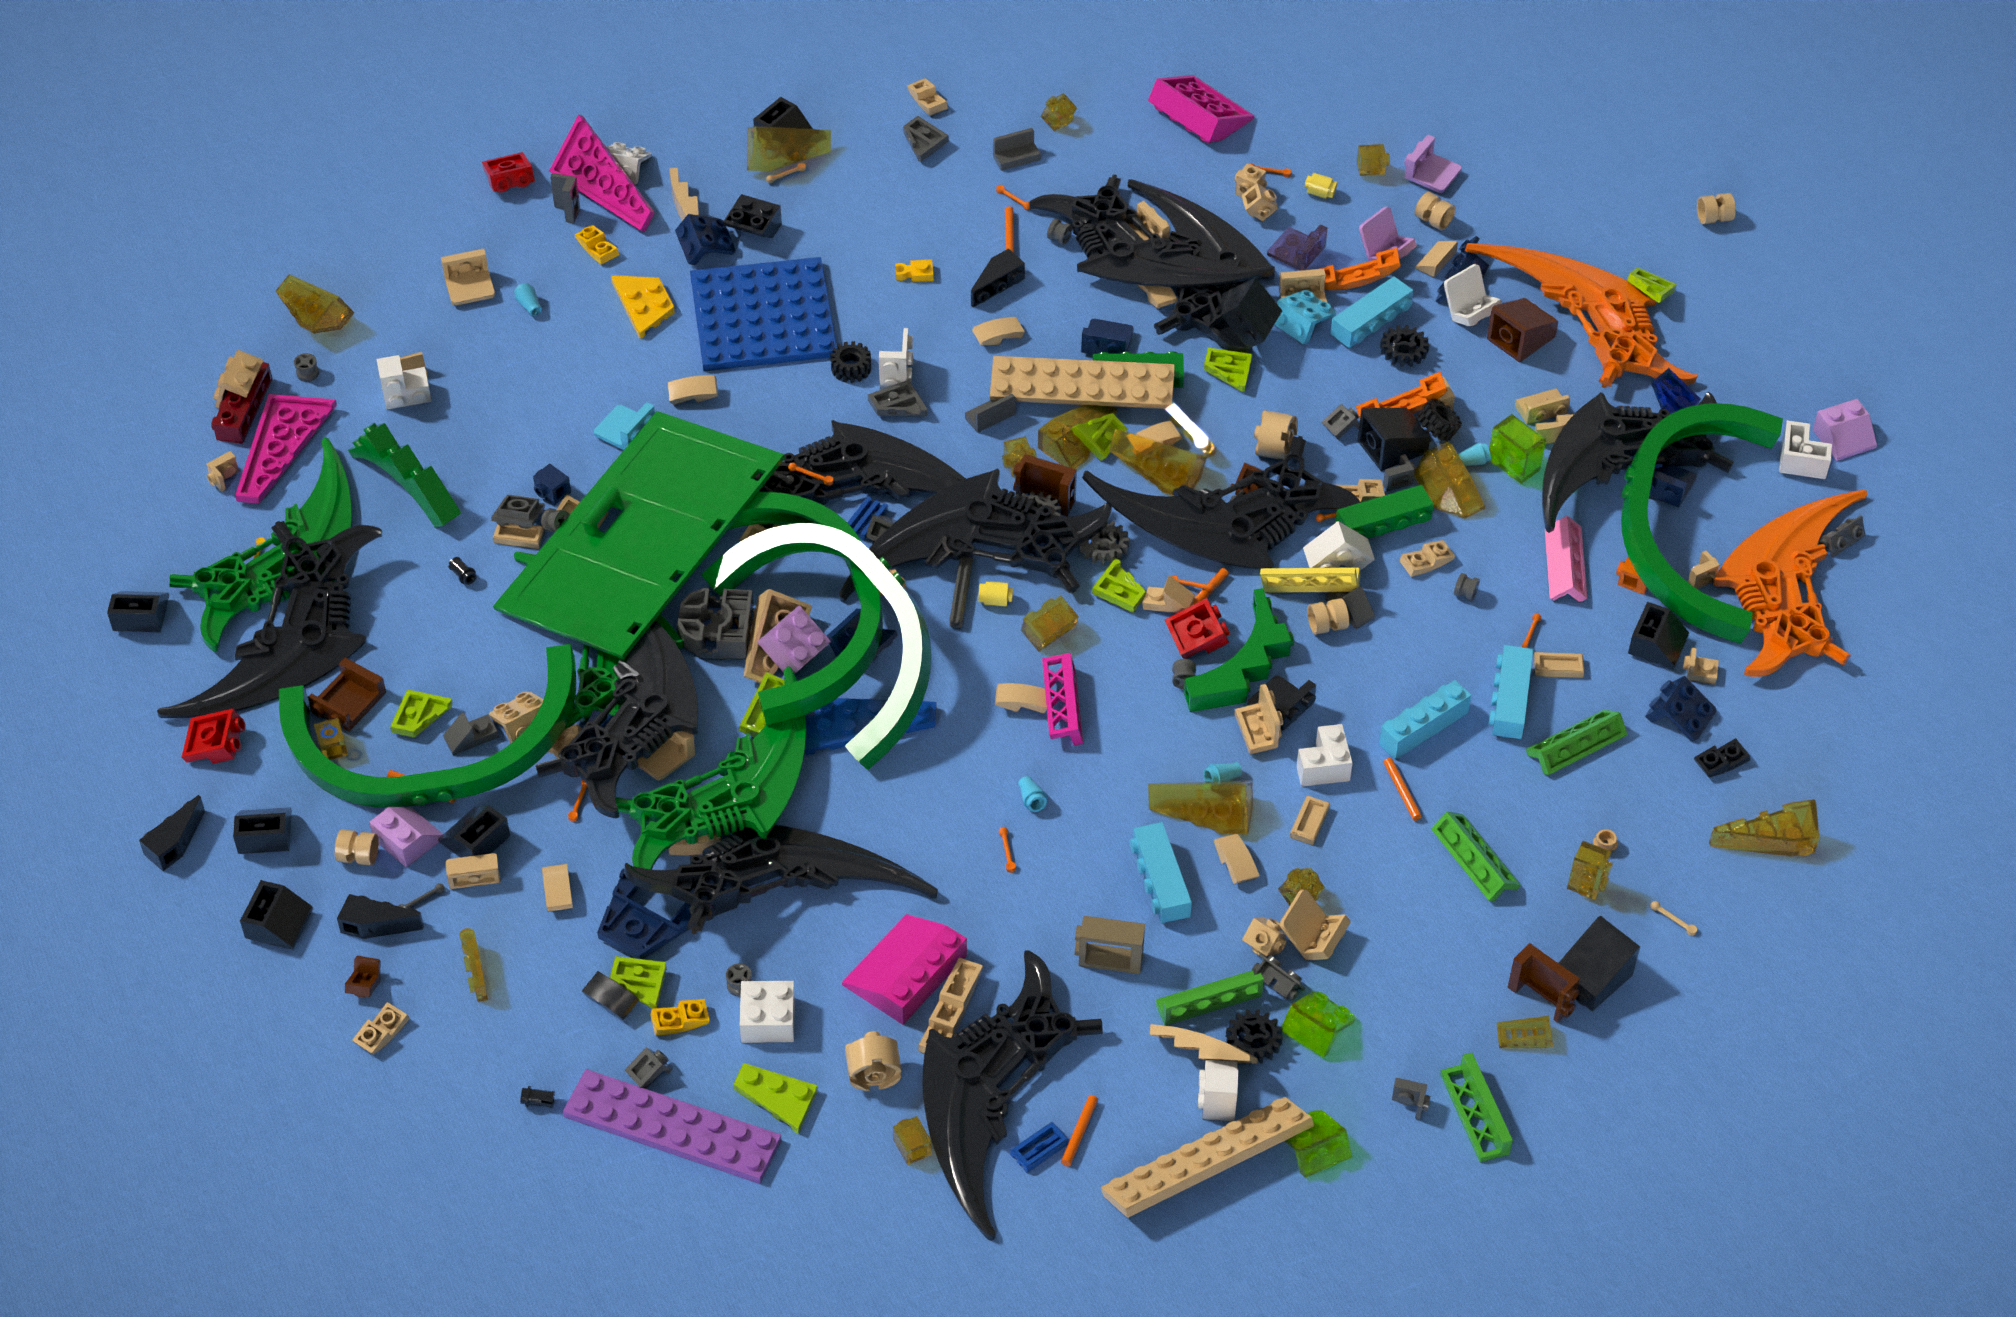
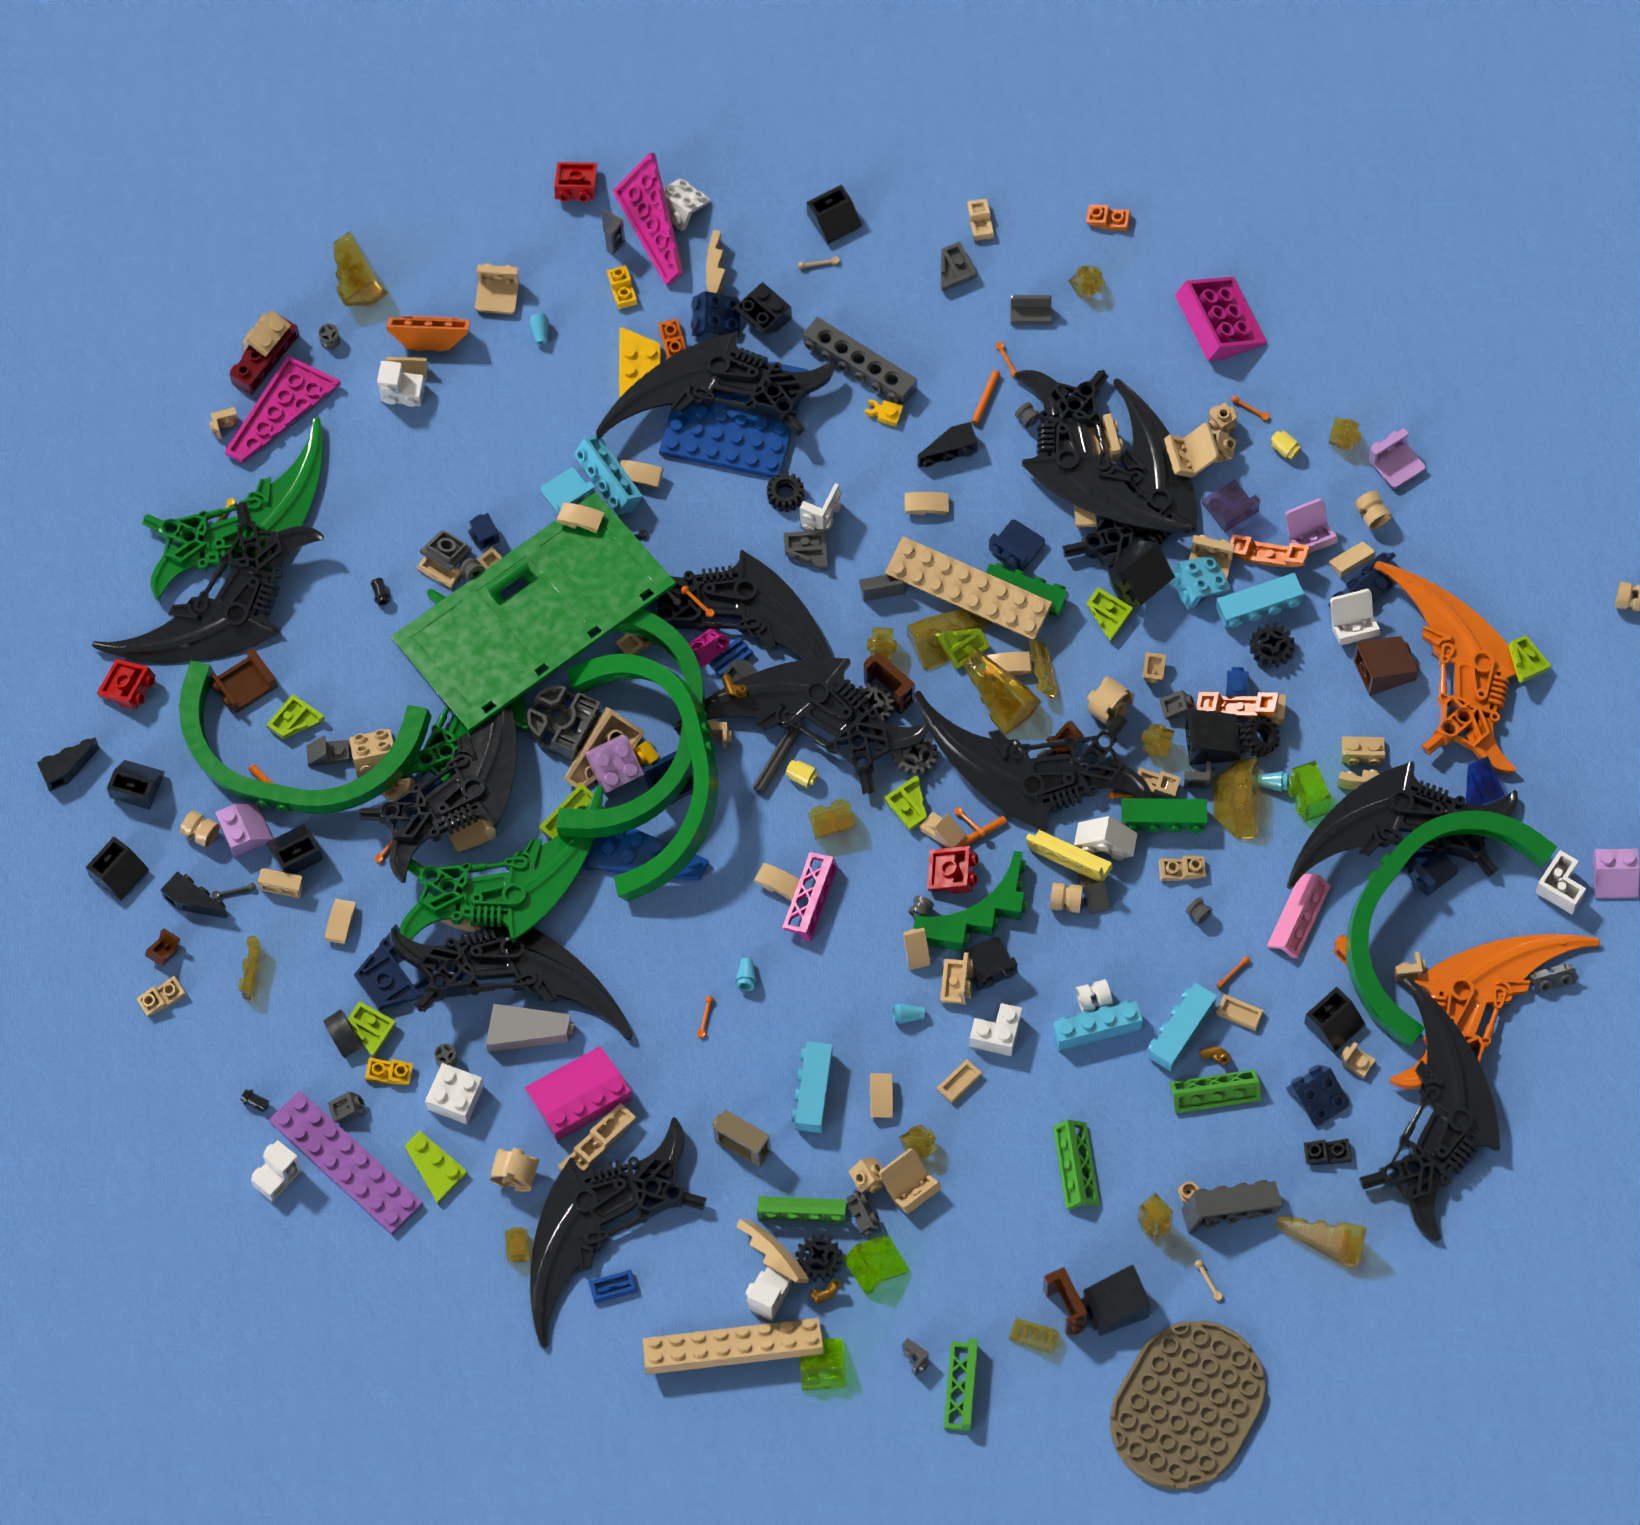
camera: 25 degrees right, 15 degrees up
black slope [107,591,169,632] -> none
clear yellow brick [314,718,348,760] -> none
green arch [348,422,461,528] -> none
clear yellow wedge [747,127,831,171] -> none
orange bar [1061,1095,1098,1167] -> none
clear yellow wedge [1148,781,1253,834] -> none
orange bar [1383,758,1422,821] -> none
none -> white brick [251,1140,302,1202]
none -> orange wedge [387,316,470,352]
none -> light grey slope [486,1004,575,1052]
none -> tan slope [556,503,604,533]
none -> medium azure brick [574,436,643,515]
none -> black piece [596,331,835,439]
none -> yellow bracket [633,740,659,768]
none -> orange slope [658,318,686,359]
none -> dark pink piece [689,629,729,666]
none -> pearl gold arm [721,674,747,699]
none -> dark grey brick [803,317,917,406]
none -> pearl gold arm [809,1279,841,1304]
none -> tan slope [903,928,930,970]
none -> white wheel [1075,979,1113,1012]
none -> orange slope [1086,205,1131,231]
none -> dark tan tile [1110,1321,1265,1490]
none -> clear yellow brick [1141,724,1175,757]
none -> tan bracket [1142,652,1166,683]
none -> tan bracket [1164,423,1219,478]
none -> dark grey wedge [1181,1180,1282,1233]
none -> pearl gold arm [1199,1046,1231,1065]
none -> blue bracket [1226,667,1249,696]
none -> black piece [1359,978,1500,1241]

